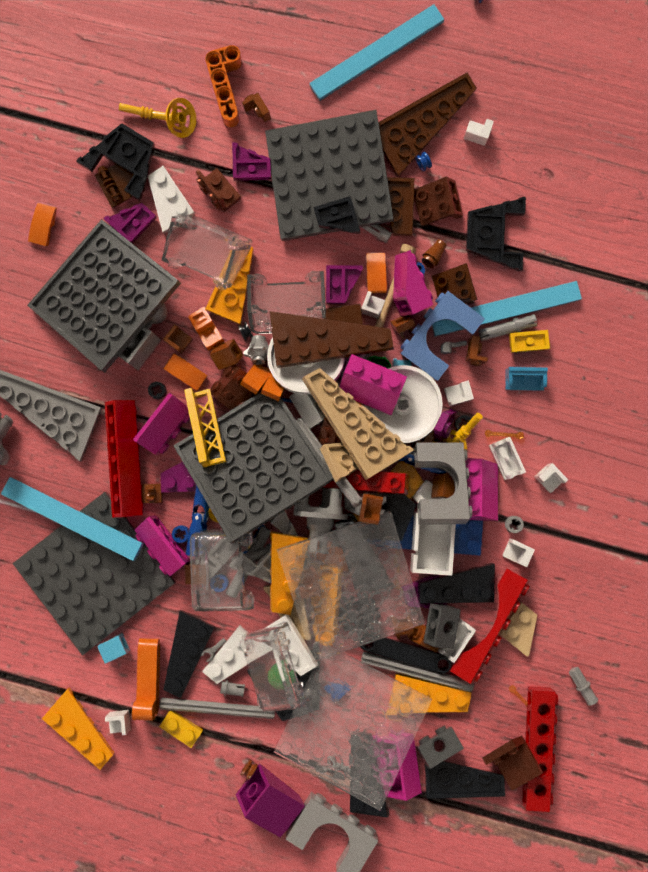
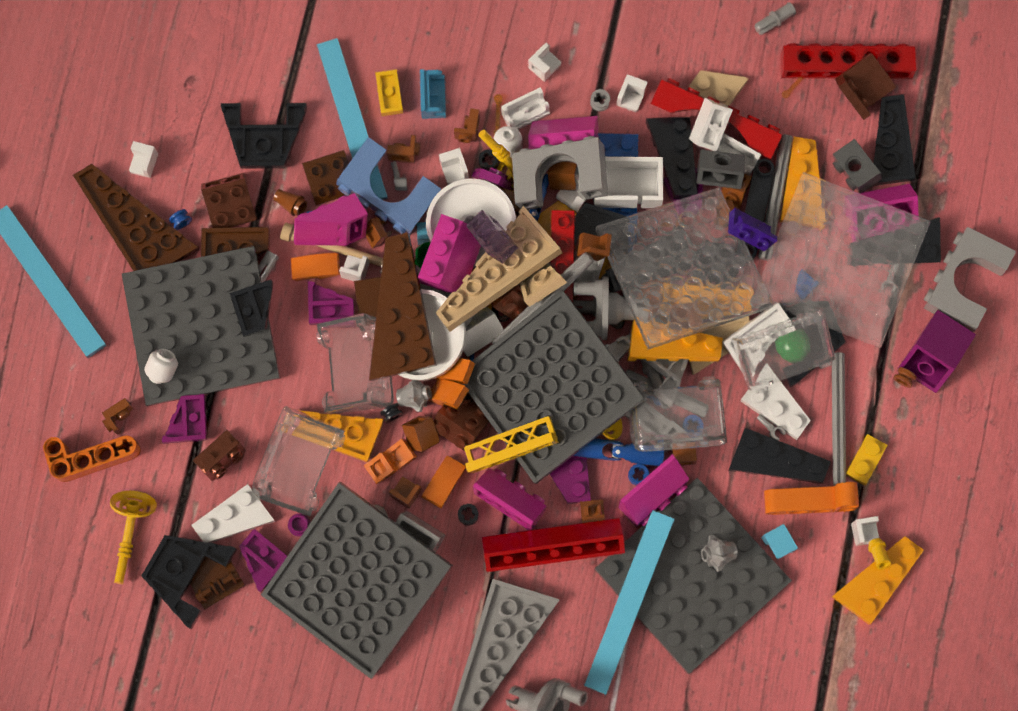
camera: 90 degrees left, 10 degrees down
orange slope [28,203,57,246] -> none
light grey pin [220,680,245,697] -> none
light grey pin [478,314,537,341] -> none
none -> white head [144,349,178,384]
none -> magenta plate [288,513,311,537]
none -> dark orange bracket [454,108,480,143]
none -> brick [466,210,518,264]
none -> white head [494,126,523,158]
none -> white hinge [689,98,732,151]
none -> light grey rock [701,535,738,572]
none -> dark purple bracket [728,208,777,251]
none -> yellow pin [868,538,891,569]

